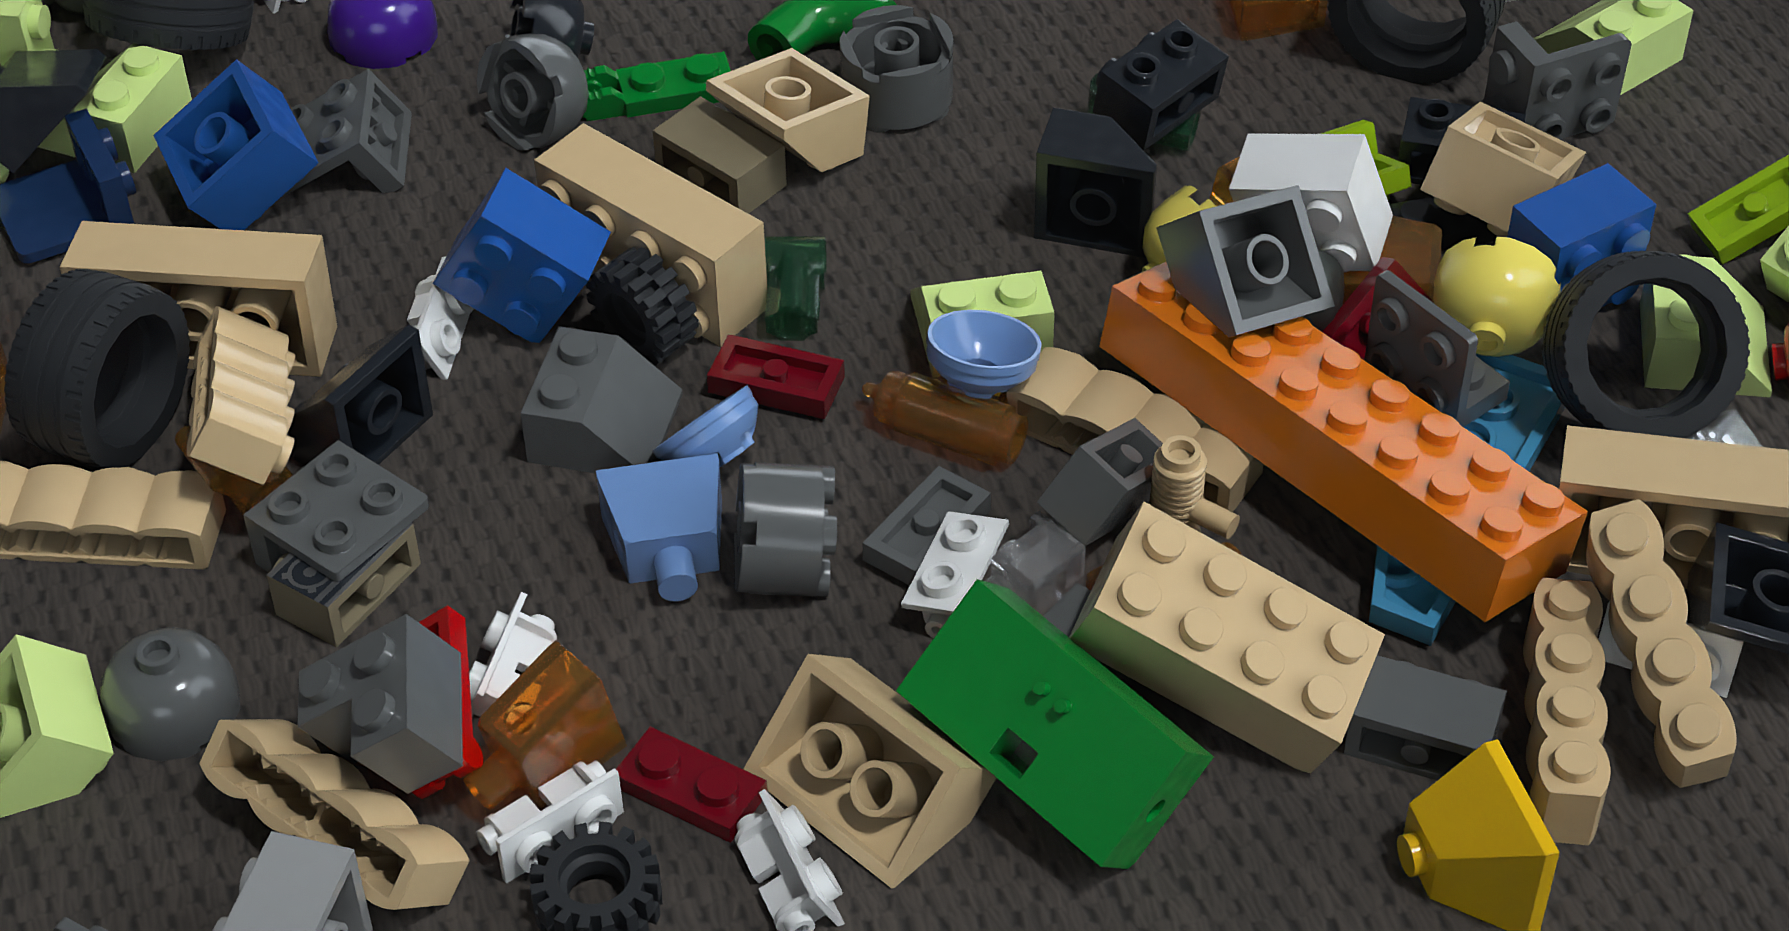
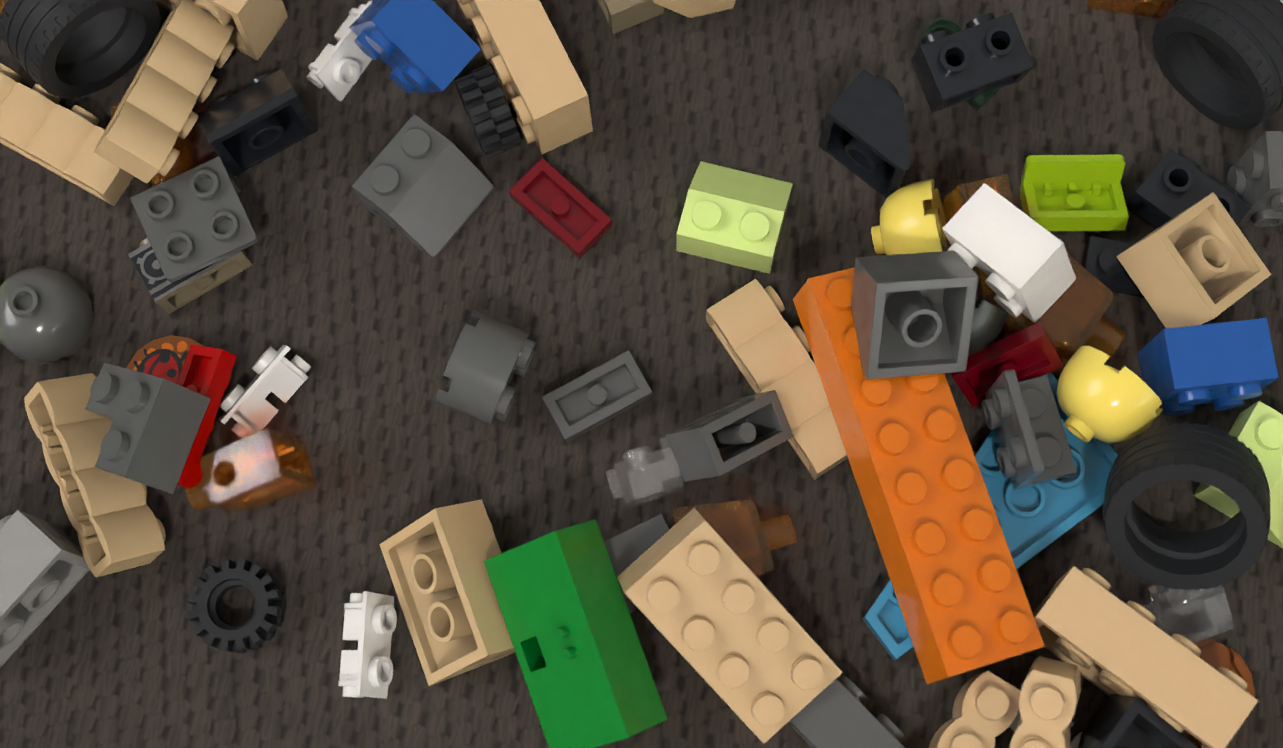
camera: 30 degrees right, 30 degrees up
white hinge [476,761,624,883] -> none
medium blue torso [596,453,722,601] -> none
dark red plate [616,726,768,843] -> none
medium blue piece [652,385,758,468] -> none
clear green piece [765,236,827,341] -> none
clear orange piece [862,371,1028,466] -> none
white hinge [901,511,1009,638] -> none
medium blue piece [926,310,1042,399] -> none
tan piece [1149,435,1240,539] -> none

